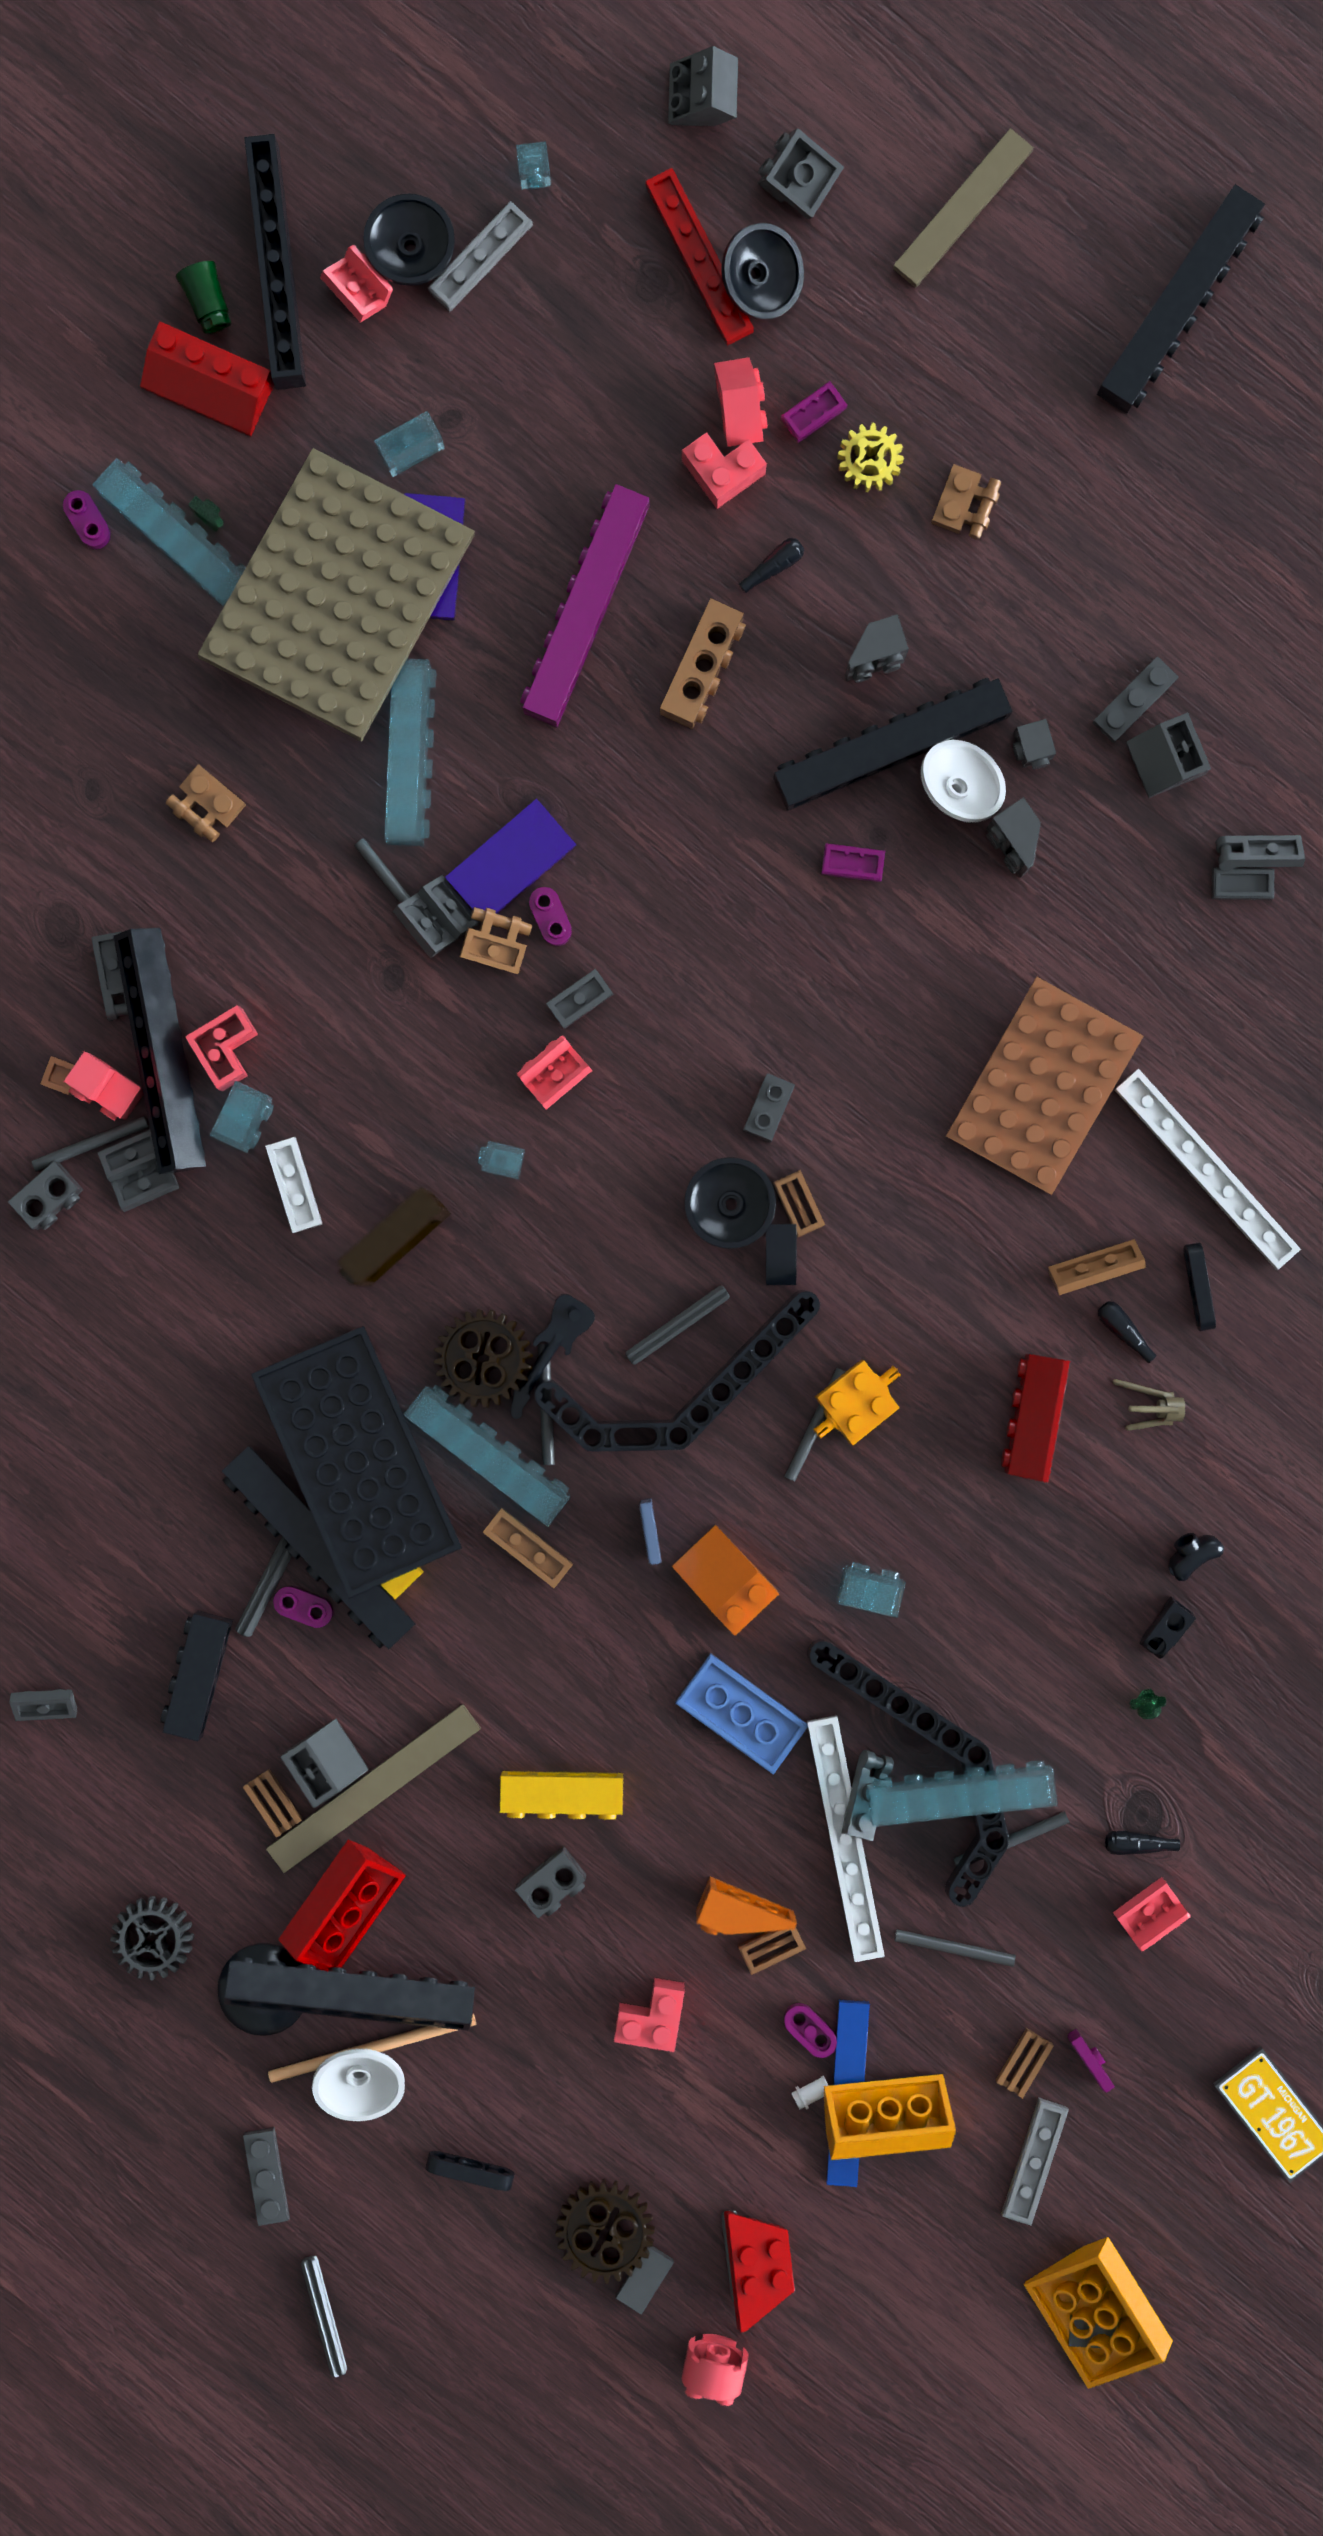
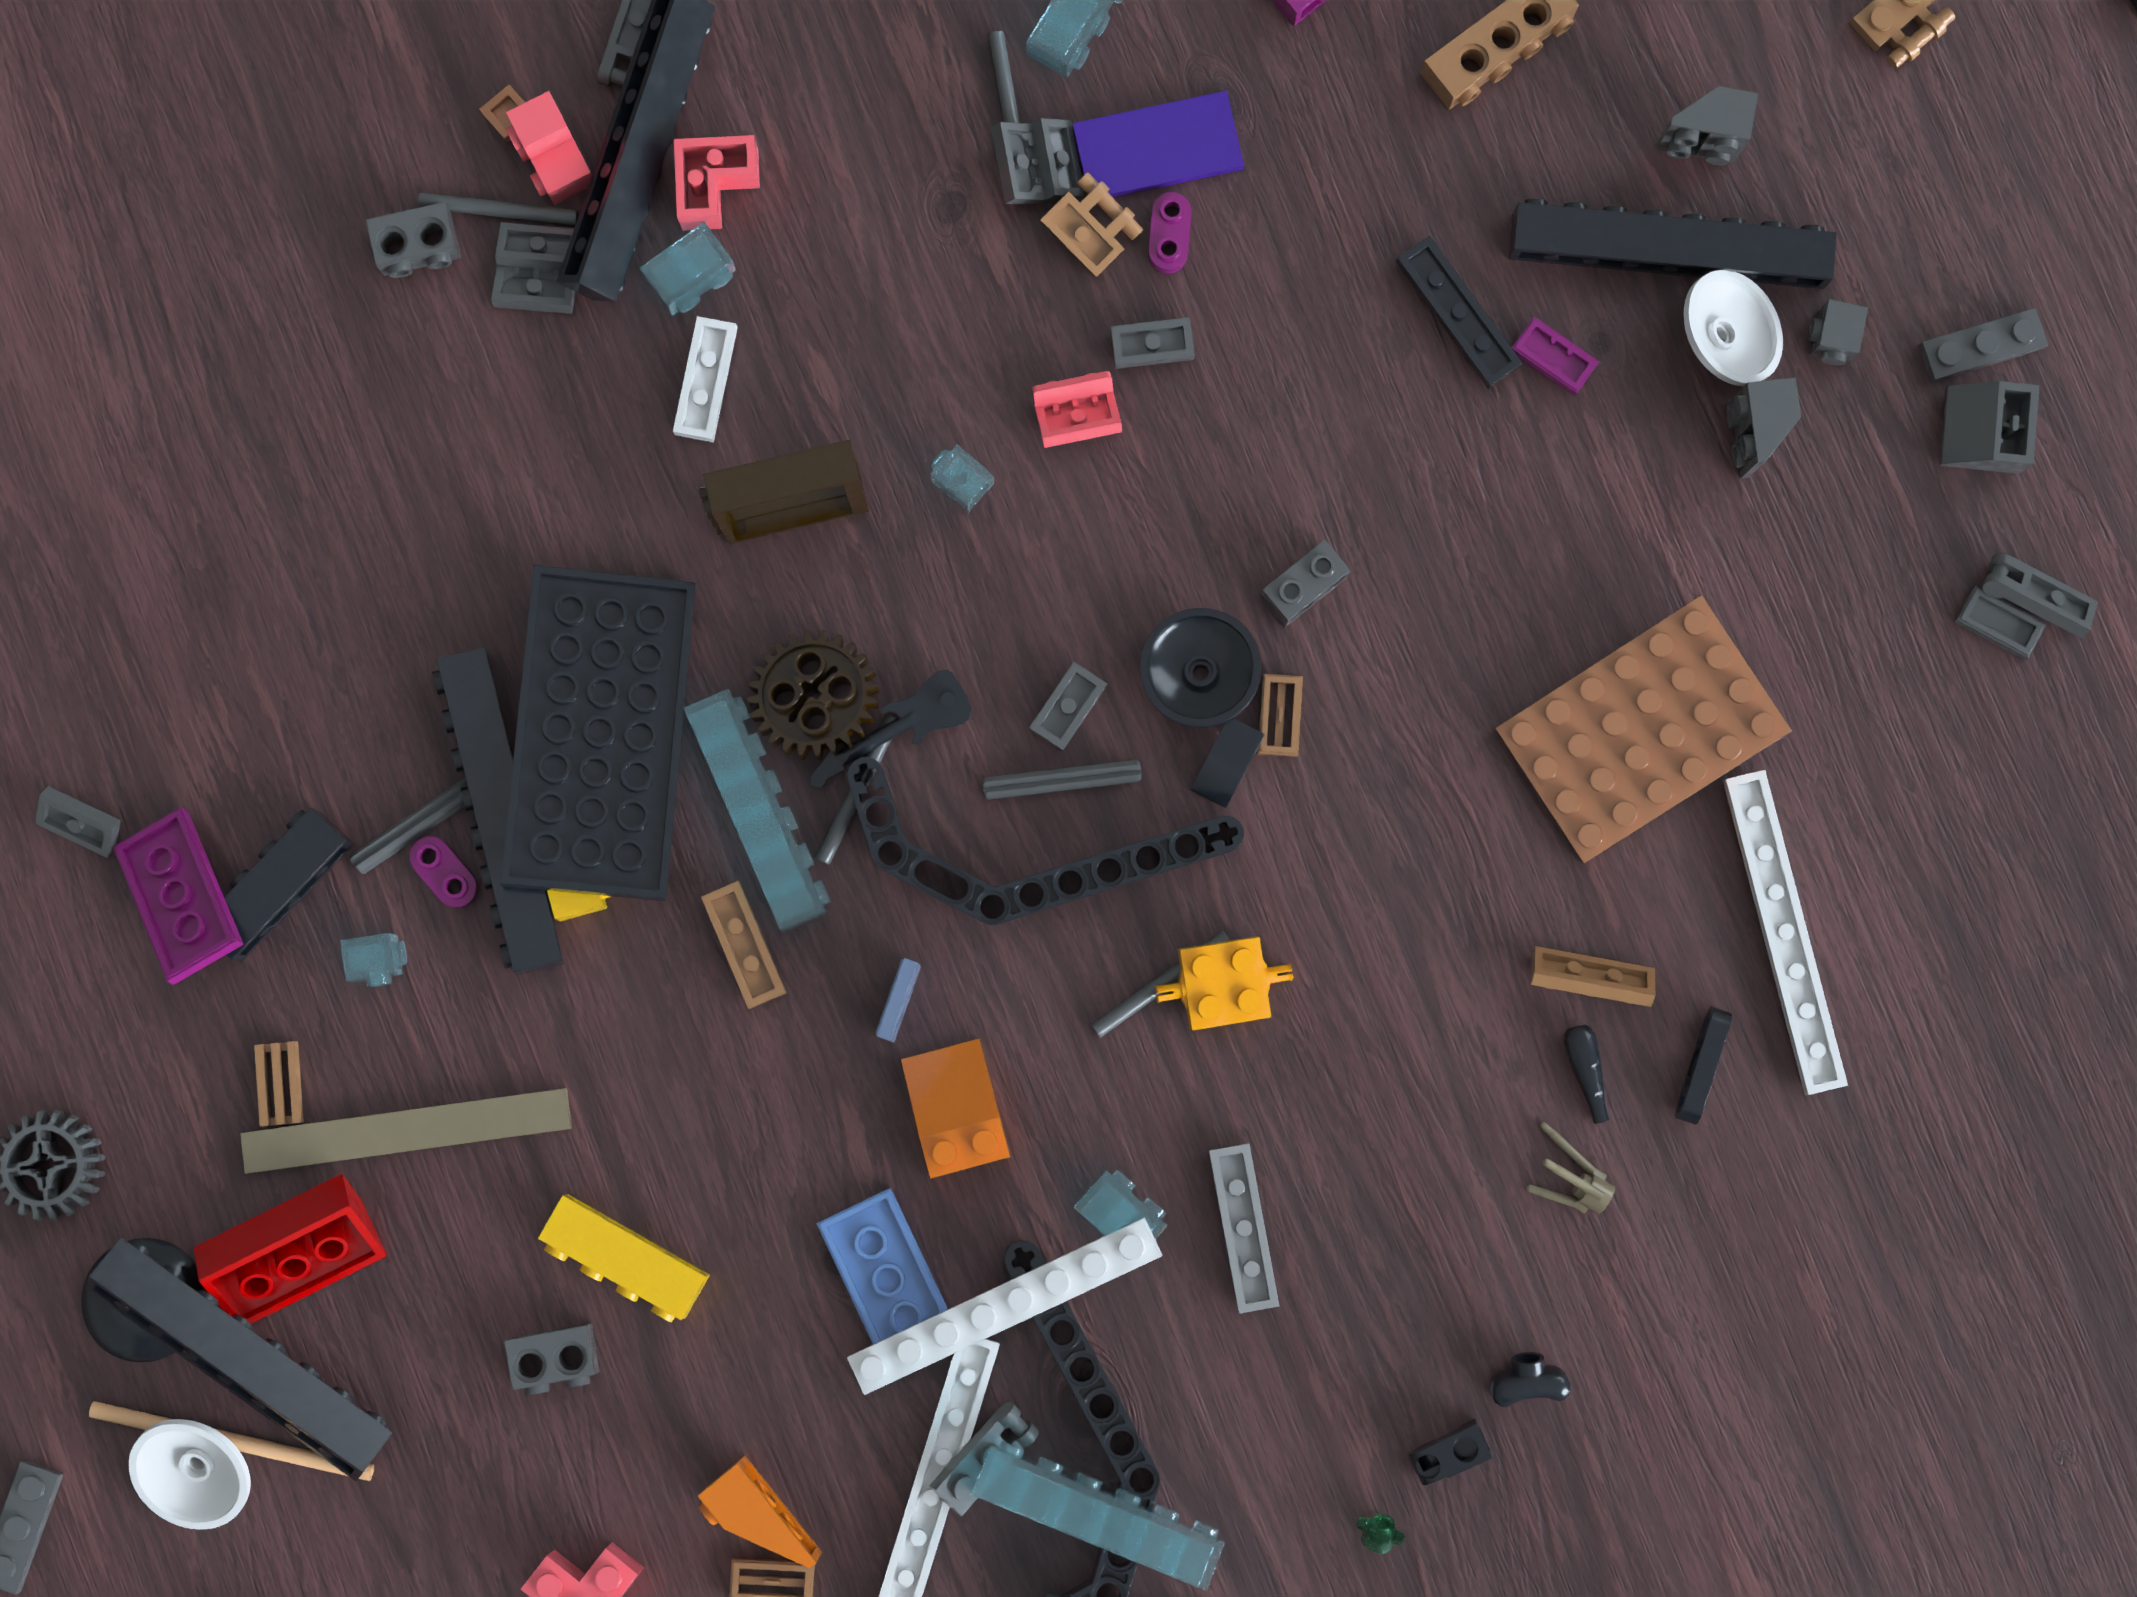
camera: 30 degrees right, 5 degrees down
dark grey slope [281,1718,369,1808] -> none
red slope [1001,1354,1070,1483] -> none
none -> magenta tile [113,807,244,985]
none -> clear light blue brick [340,933,407,987]
none -> white plate [847,1217,1162,1395]
none -> dark grey plate [1029,662,1107,752]
none -> light grey plate [1209,1143,1279,1314]
none -> black plate [1396,236,1523,389]

